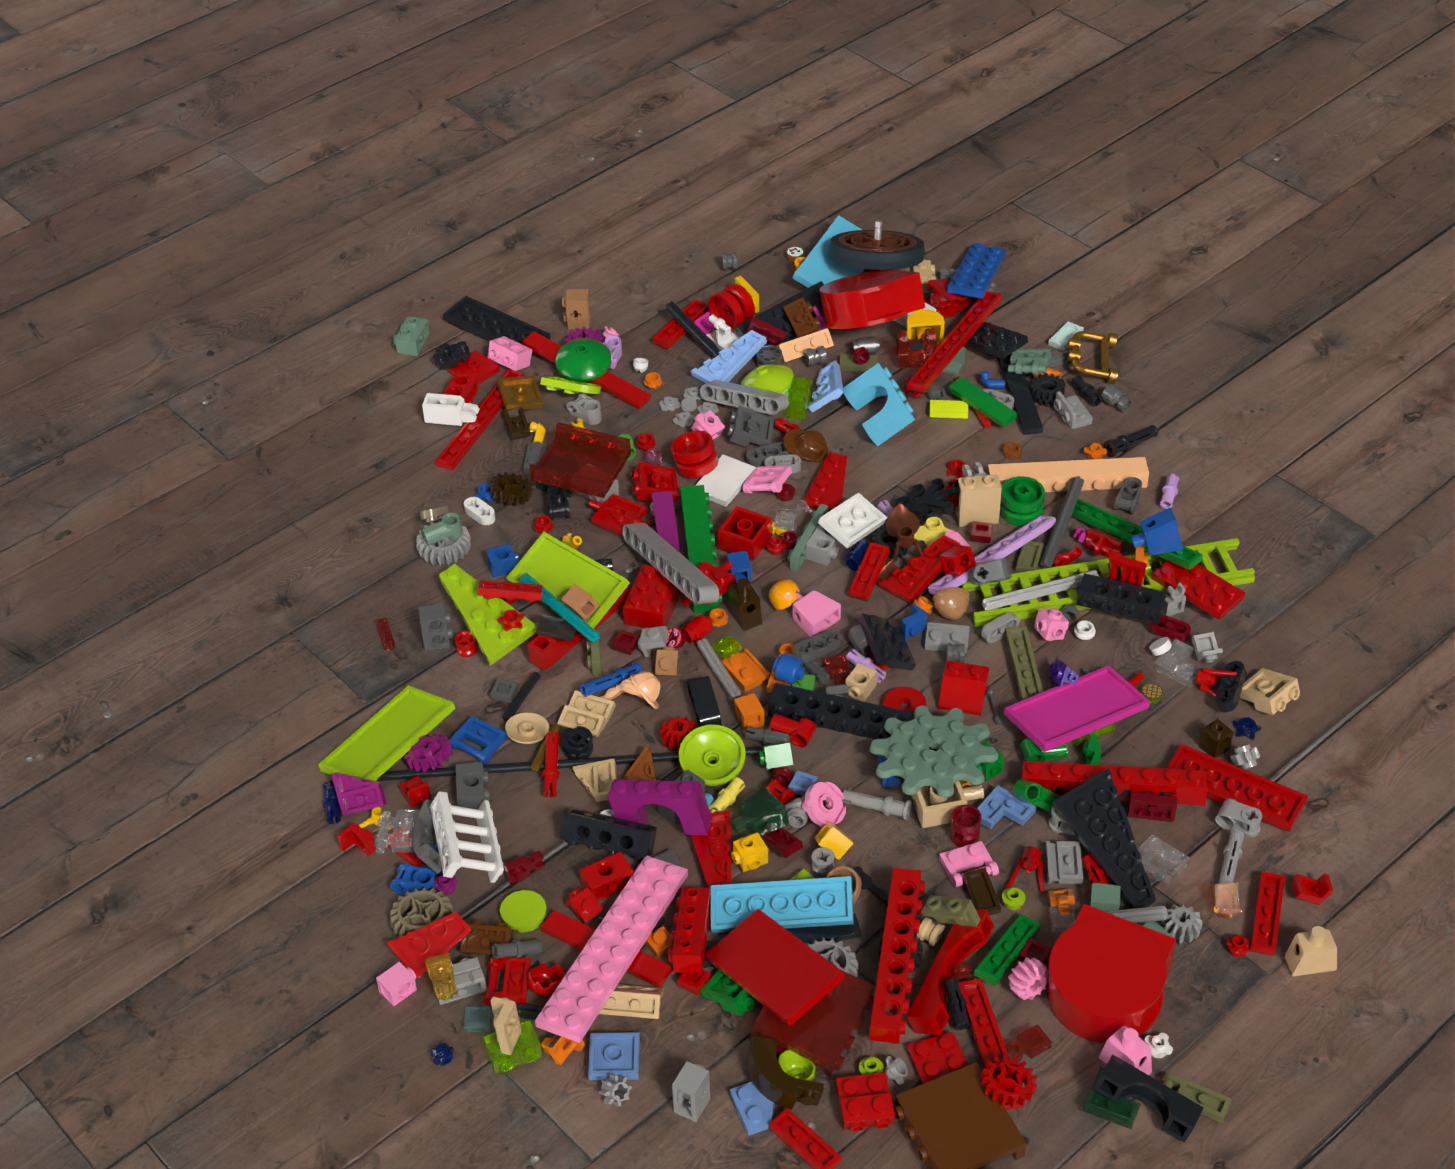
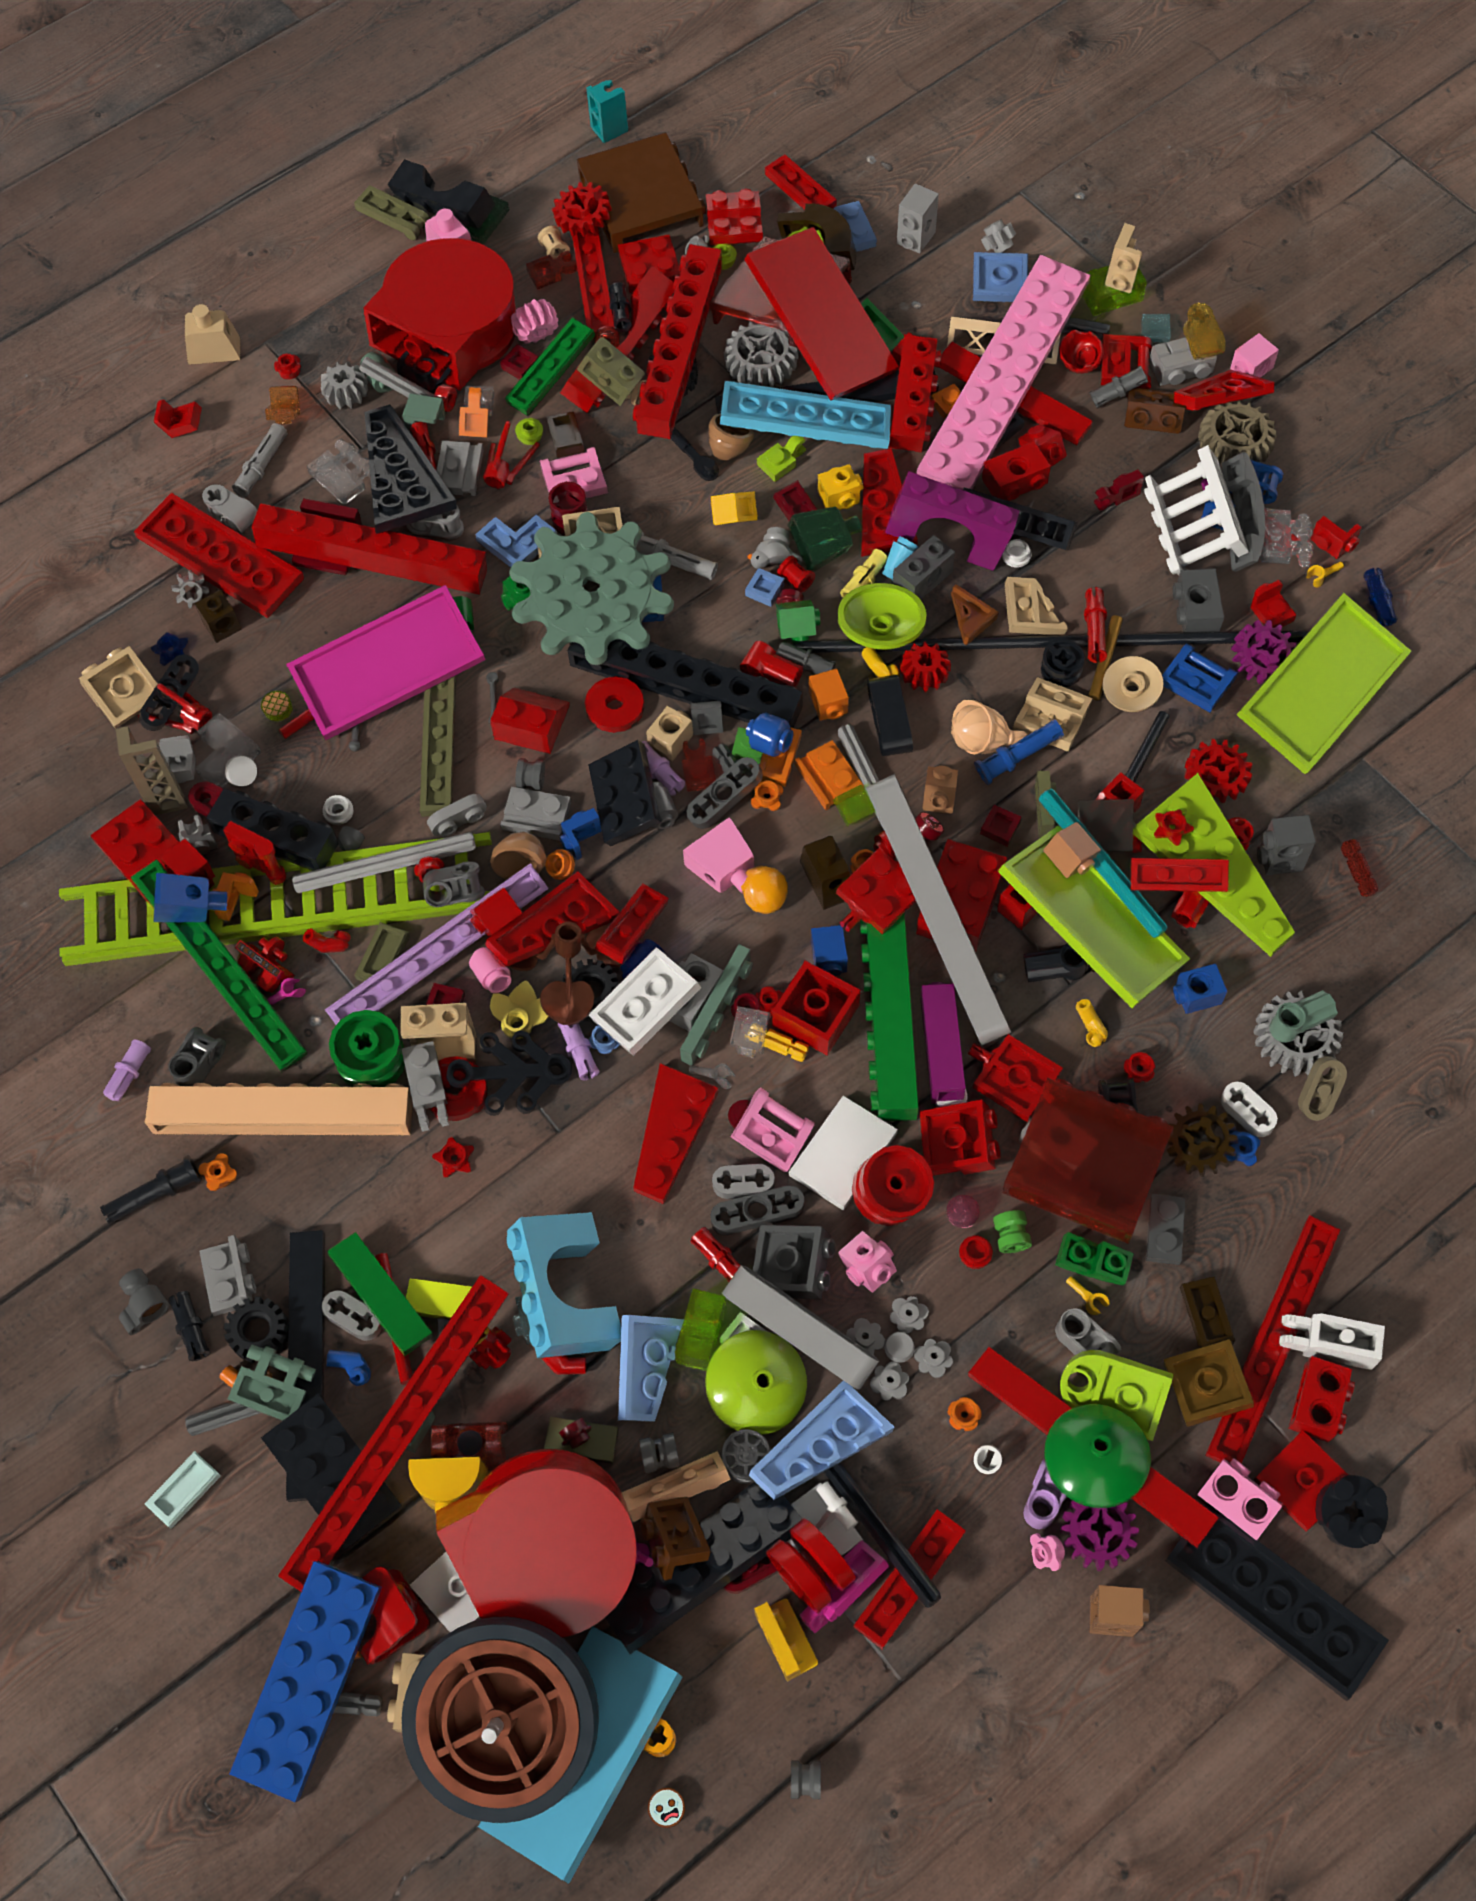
camera: 175 degrees left, 20 degrees up
magenta wing [331,772,387,816] -> none
sand green brick [394,316,430,356] -> none
clear blue plate [431,1043,454,1066] -> none
dark grey plate [490,678,519,703] -> none
lime tile [500,890,547,933] -> none
yellow arm [529,421,546,443] -> none
light grey bracket [638,626,669,658] -> none
dark red plate [746,317,786,346] -> none
reddish brown piece [783,429,828,462] -> none
bright pink plate [802,782,846,828] -> none
light grey wheel [811,847,835,877] -> none
dark orange tile [1002,442,1022,460] -> none
green piece [1013,779,1060,813] -> none
bright pink brick [1033,608,1069,641] -> none
dark grey axle [1040,476,1084,569] -> none
dark purple hinge [1049,657,1079,687] -> none
pearl gold bar [1067,331,1118,384] -> none
green slope [1082,734,1101,765] -> none
red plate [1250,871,1285,956] -> none
none -> dark tan fence [116,726,188,815]
none -> red brick [160,838,215,881]
none -> red plate [414,856,444,883]
none -> tan bush [538,226,570,263]
none -> red gear [1184,739,1252,803]

